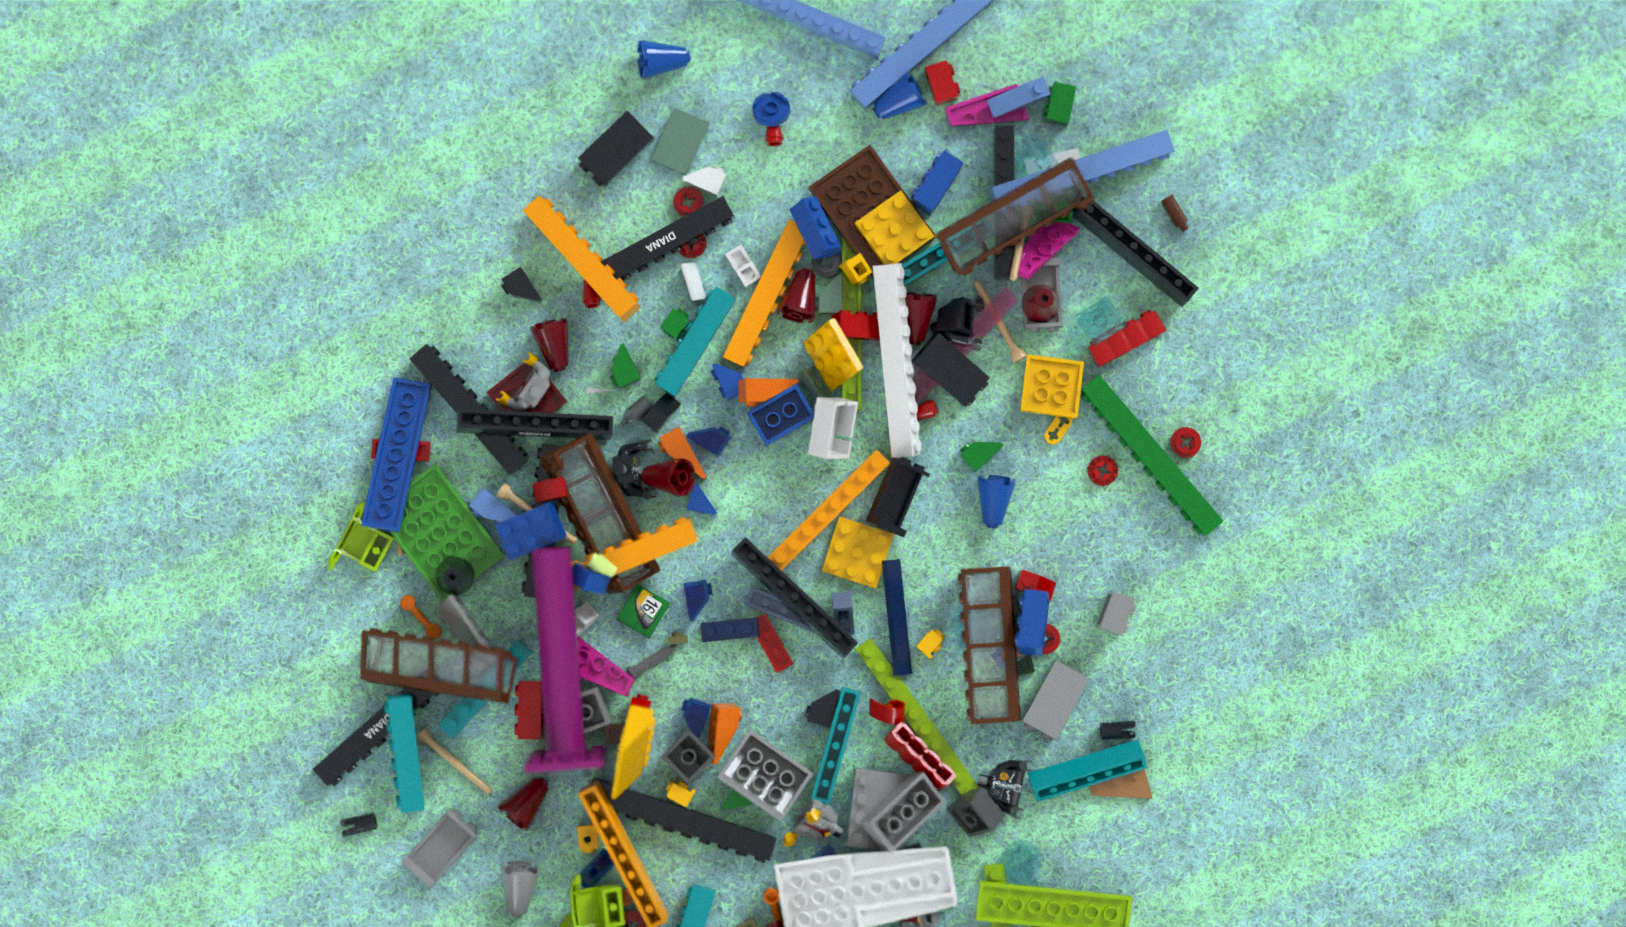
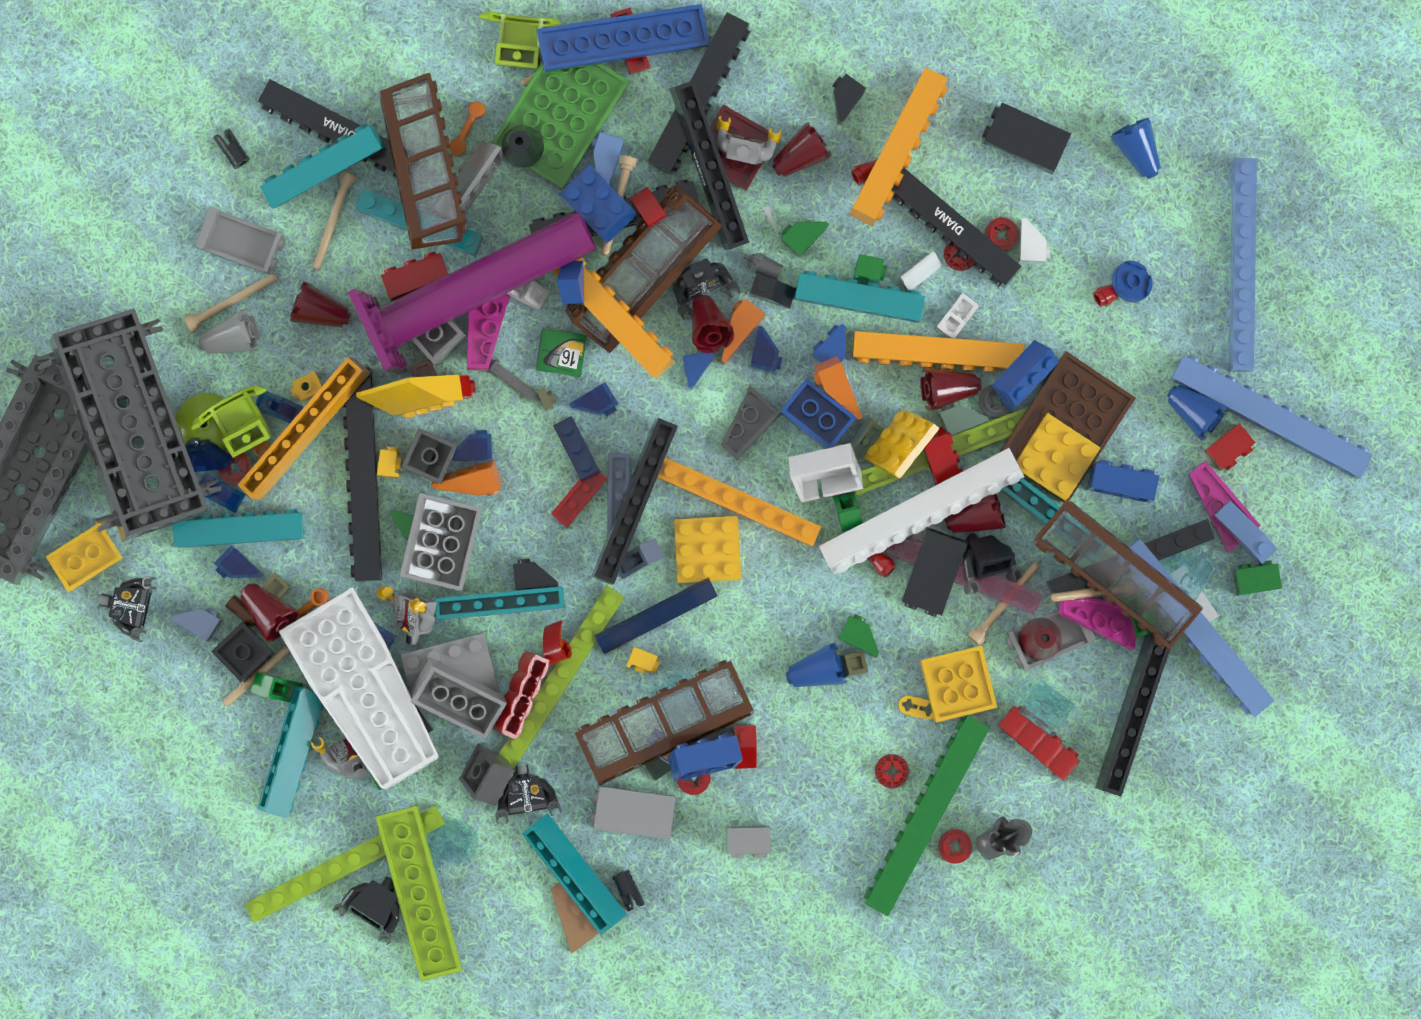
camera: 70 degrees right, 0 degrees up
yellowish green cone [587,552,617,577] -> none
sand green tile [651,108,709,175] -> none
yellow brick [839,253,872,285] -> none
black panel [866,457,930,538] -> none
reddish brown cylinder [1161,194,1189,232] -> none
none -> tan piece [183,274,277,333]
none -> dark grey wing [721,385,781,460]
none -> green slope [832,491,862,532]
none -> olive plate [841,651,868,677]
none -> dark grey head [976,816,1032,860]

